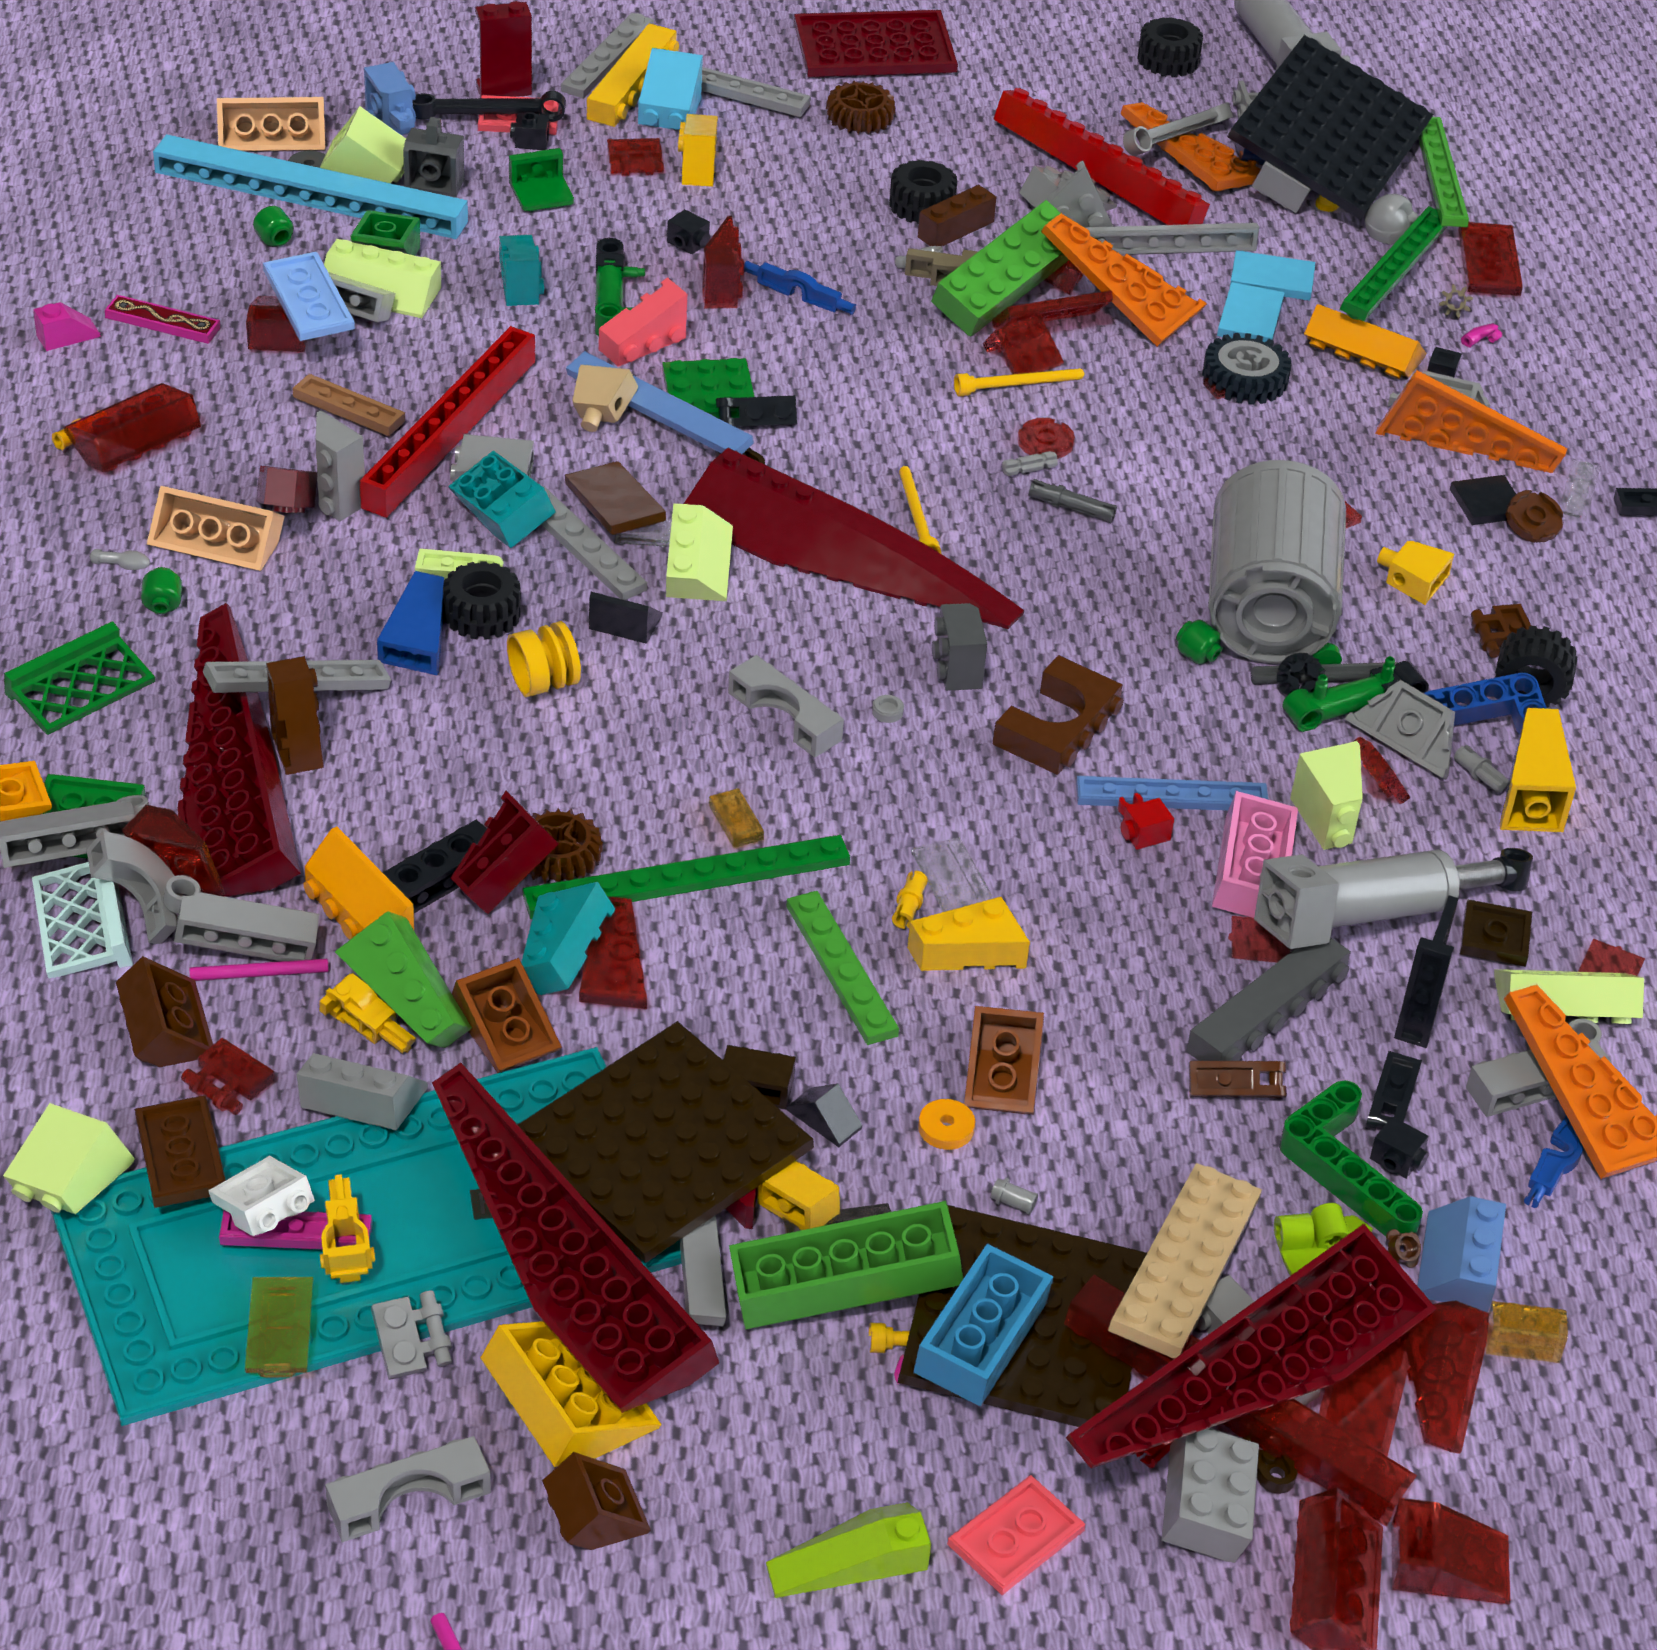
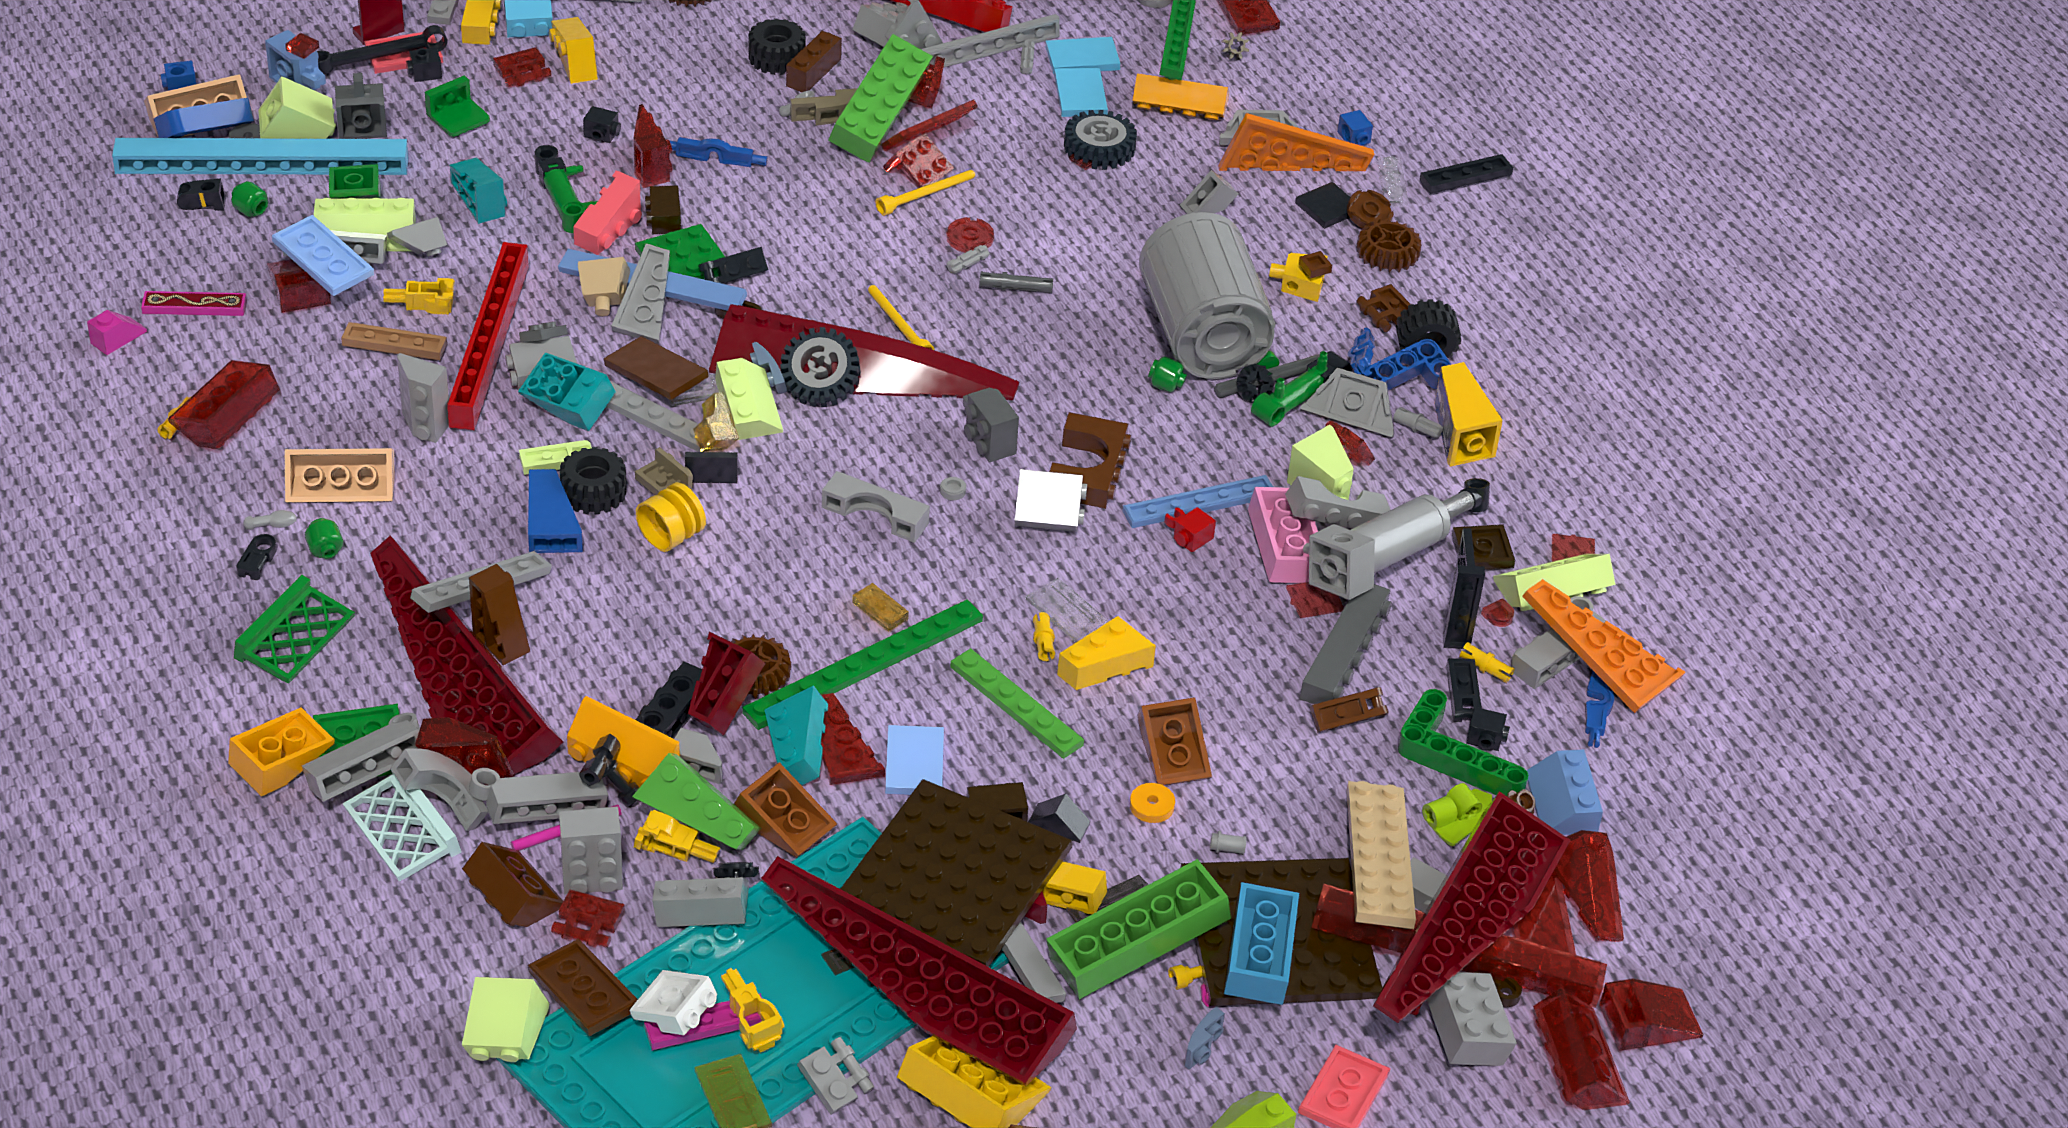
camera: 20 degrees left, 0 degrees up
wedge [256,465,318,513] -> none
orange wing [1041,213,1207,347] -> none
black plate [1427,347,1462,377] -> none
dark pink arm [1461,323,1502,348] -> none
clear yellow brick [1485,1301,1568,1363] -> none
none -> beam [153,98,254,138]
none -> blue brick [161,60,196,91]
none -> black leg [177,178,226,211]
none -> black piece [236,534,277,580]
none -> clear red tile [285,33,320,59]
none -> yellow piece [383,278,455,315]
none -> light grey slope [386,217,447,257]
none -> dark grey plate [519,321,568,342]
none -> light grey brick [559,807,623,895]
none -> black bar [579,734,640,806]
none -> light grey wing [611,244,670,344]
none -> dark tan bracket [635,447,693,495]
none -> dark brown brick [645,185,681,235]
none -> light grey slope [674,728,722,784]
none -> clear yellow arch [693,392,739,452]
none -> black gear [713,862,759,878]
none -> sand blue slope [750,342,788,394]
none -> wheel [780,327,861,407]
none -> light blue tile [885,725,944,795]
none -> brick [1015,469,1087,532]
none -> light grey axle [1020,40,1035,75]
none -> light grey slope [1180,170,1239,214]
none -> sand blue slope [1185,1006,1225,1069]
none -> light grey arch [1285,476,1390,528]
none -> reddish brown plate [1299,251,1333,279]
none -> blue brick [1337,110,1373,146]
none -> blue piece [1348,328,1375,375]
none -> reddish brown gear [1356,219,1422,273]
none -> yellow pin [1459,642,1515,683]
none -> clear red tile [1481,598,1514,627]

